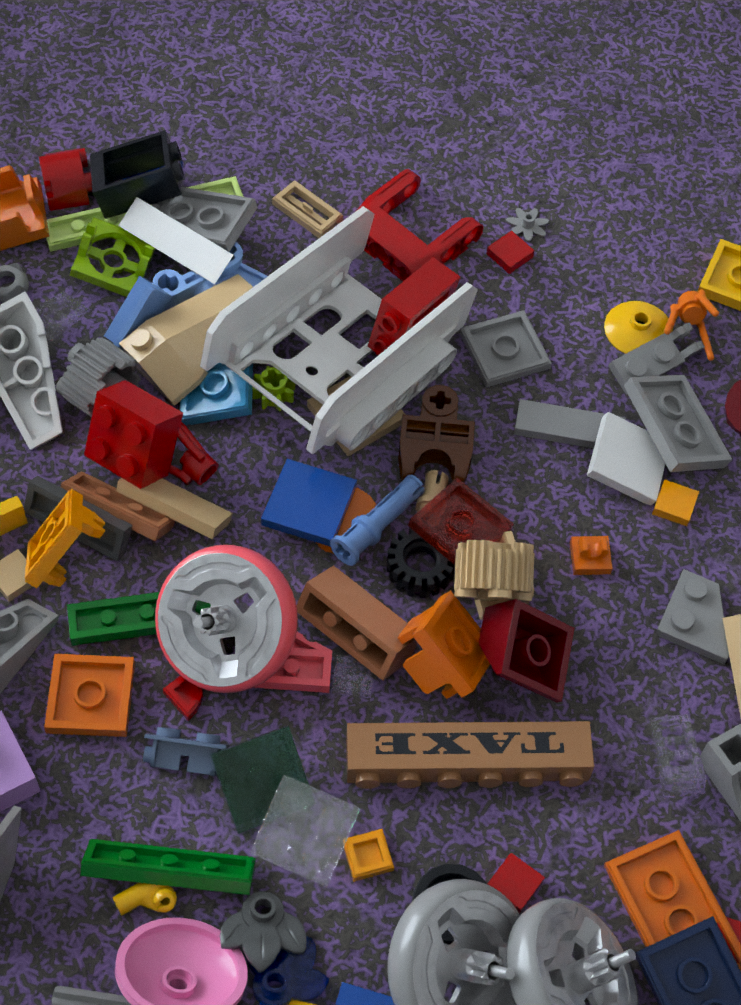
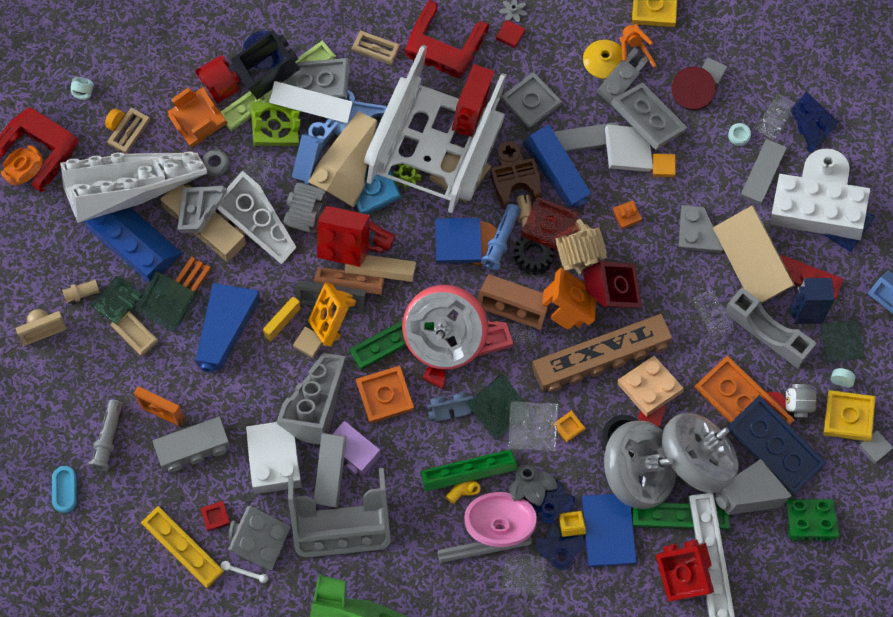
camera: 15 degrees left, 10 degrees up
none -> blue slope [522,124,591,208]
none -> light nougat plate [617,356,684,417]

